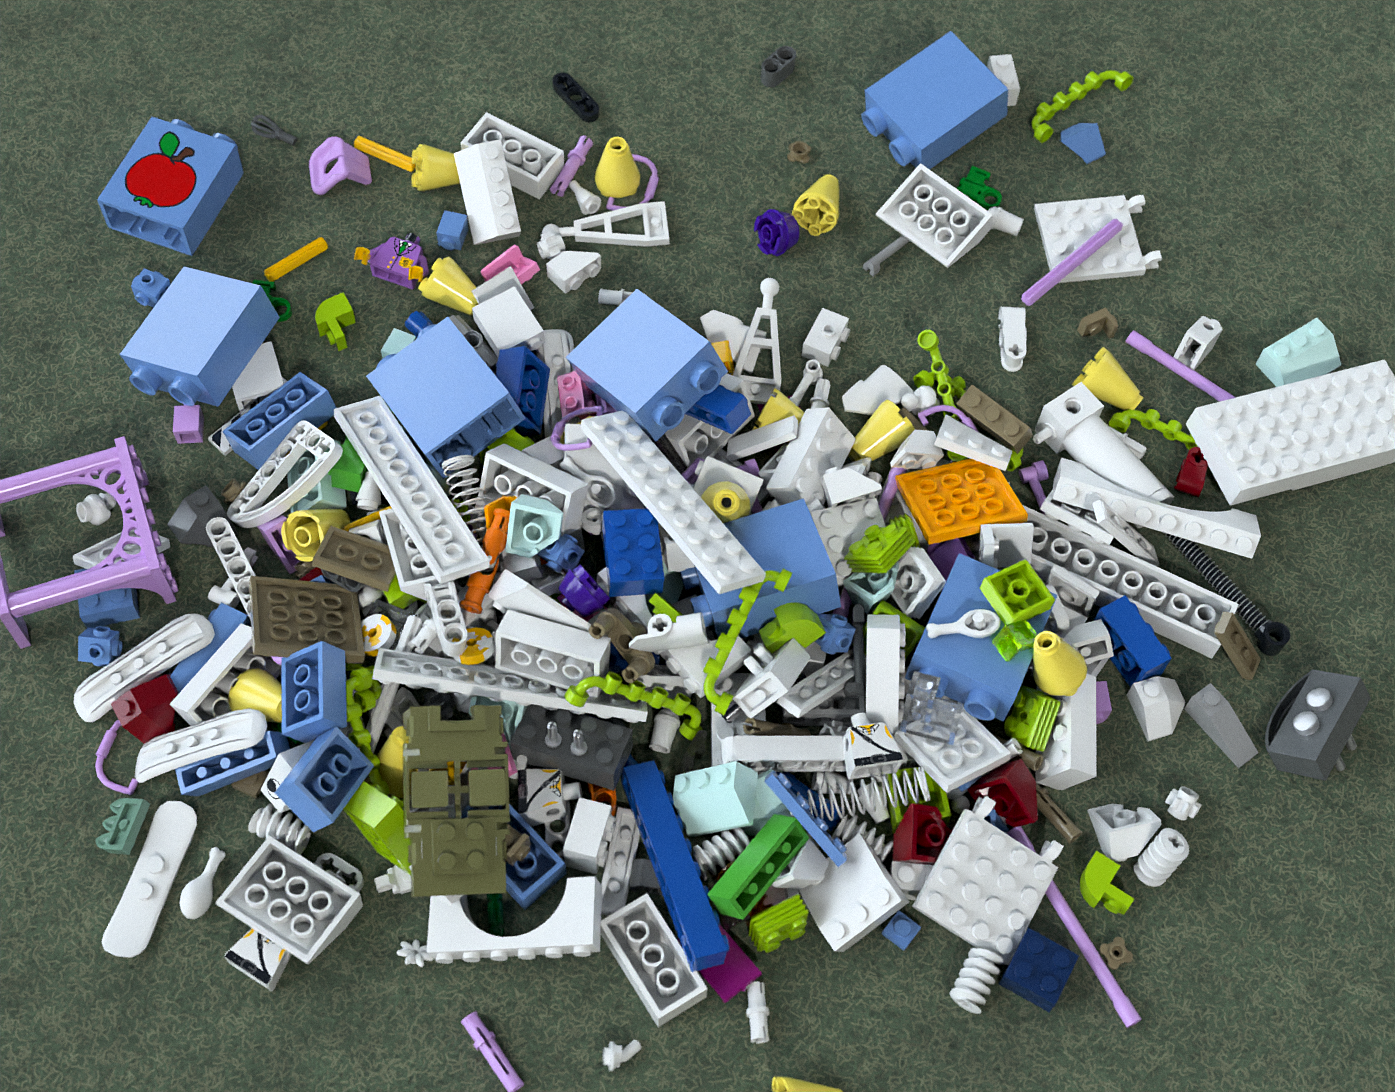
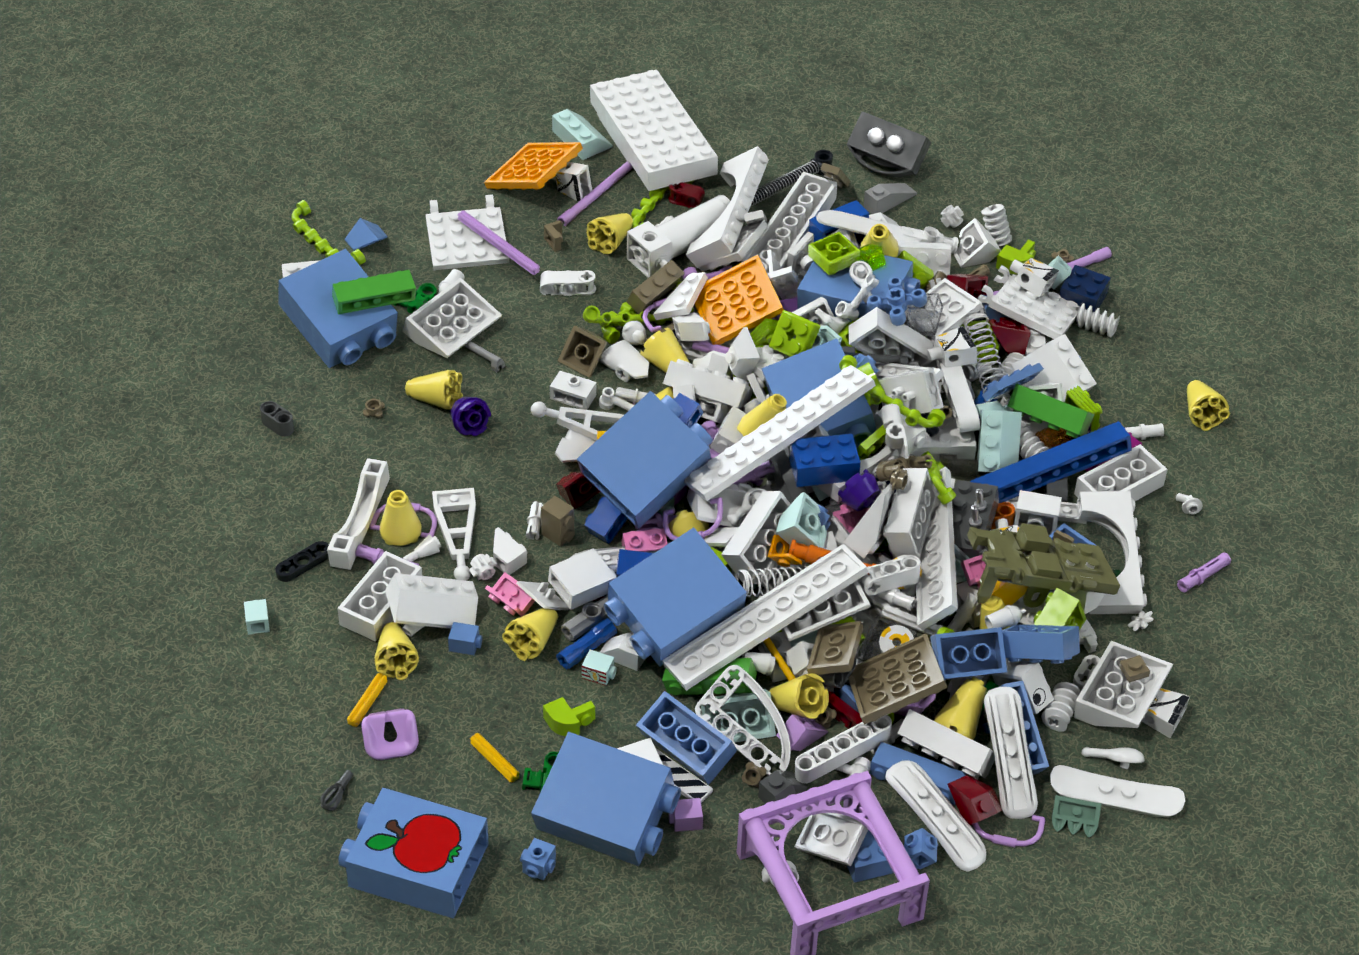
camera: 90 degrees left, 15 degrees down
medium lavender torso [354,233,429,290] -> none
none -> light aqua brick [244,599,270,635]
none -> white arch [327,458,390,570]
none -> bright green brick [332,270,416,314]
none -> light orange plate [484,142,583,190]
none -> dark tan brick [541,496,575,547]
none -> dark tan slope [558,326,607,378]
none -> white piece [815,308,849,334]
none -> white piece [816,210,959,254]
none -> white brick [835,273,879,321]
none -> medium blue gear [867,276,927,326]
none -> dark tan plate [890,469,908,490]
none -> white piece [985,605,1026,629]
none -> white torso [1010,258,1059,298]
none -> light aqua brick [1048,255,1072,289]
none -> dark tan plate [1119,655,1150,683]

